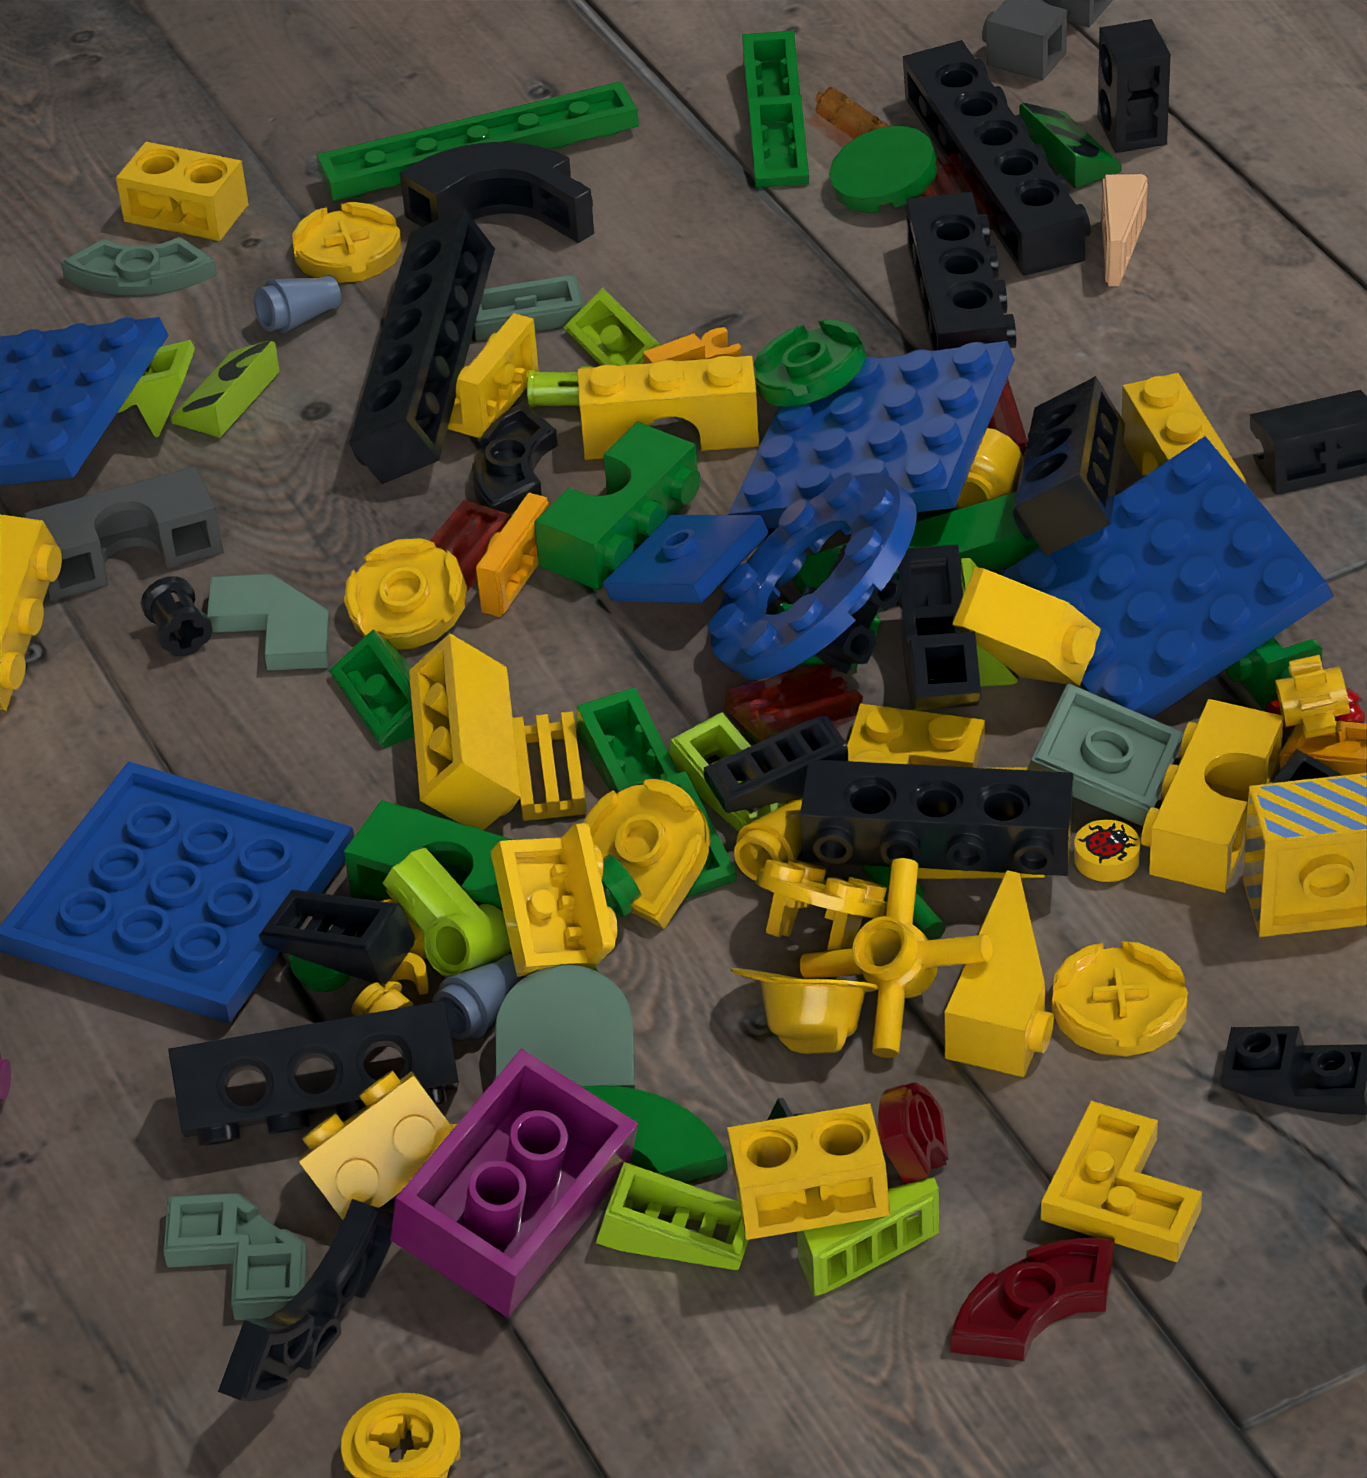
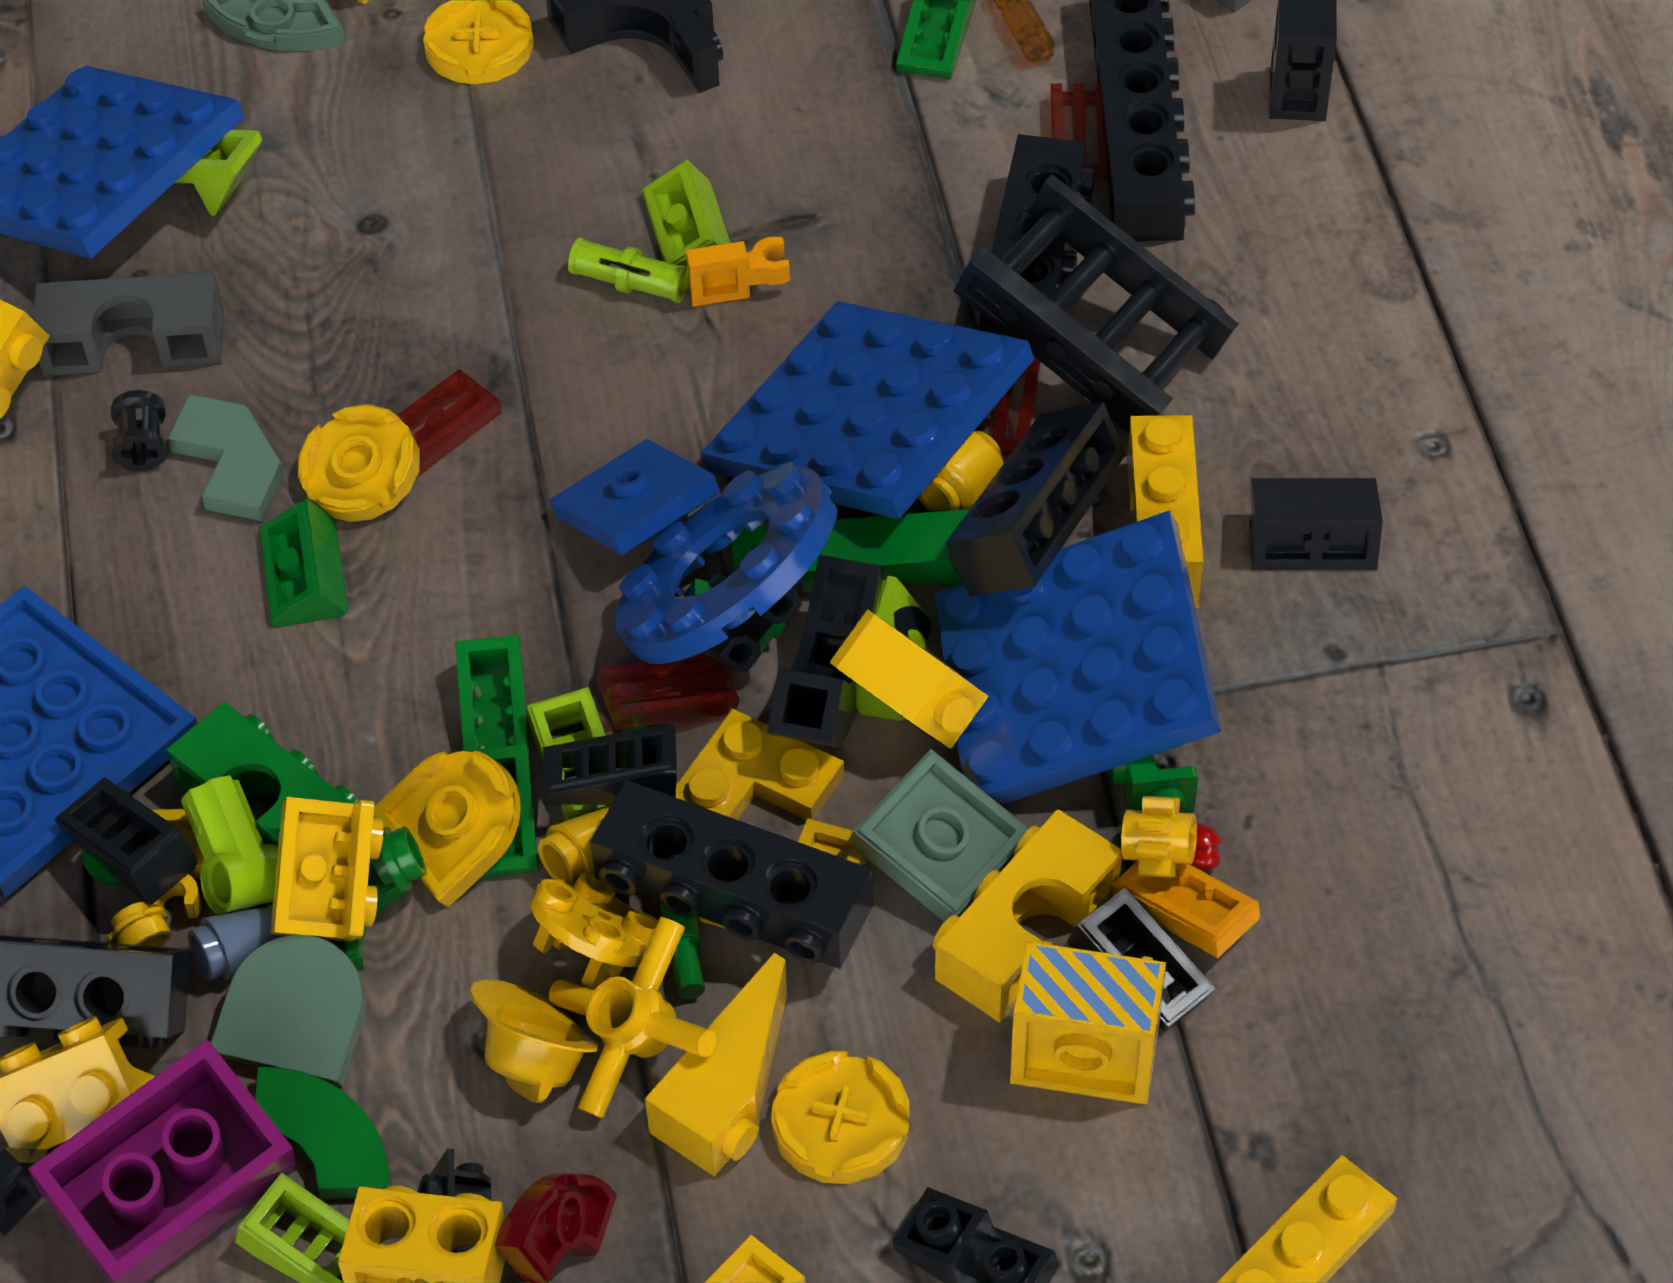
camera: 15 degrees right, 10 degrees up
lime slope [171,341,280,438] -> none
sand blue cone [254,275,341,334] -> none
black brick [349,208,495,484] -> none
yellow brick [409,633,521,831] -> none
yellow bracket [448,313,539,438] -> none
black tile [472,402,558,522] -> none
sand green tile [474,275,585,341] -> none
light orange plate [476,493,550,618] -> none
yellow tile [513,711,587,821] -> none
green arch [535,422,701,591] -> none
yellow arch [578,356,759,460] -> none
green tile [753,319,866,407] -> none
green tile [829,126,938,213] -> none
green slope [1019,103,1122,188] -> none
yellow tile [1074,820,1140,882] -> none
light nougat slope [1101,174,1148,286] -> none
none -> black fence [953,174,1239,433]

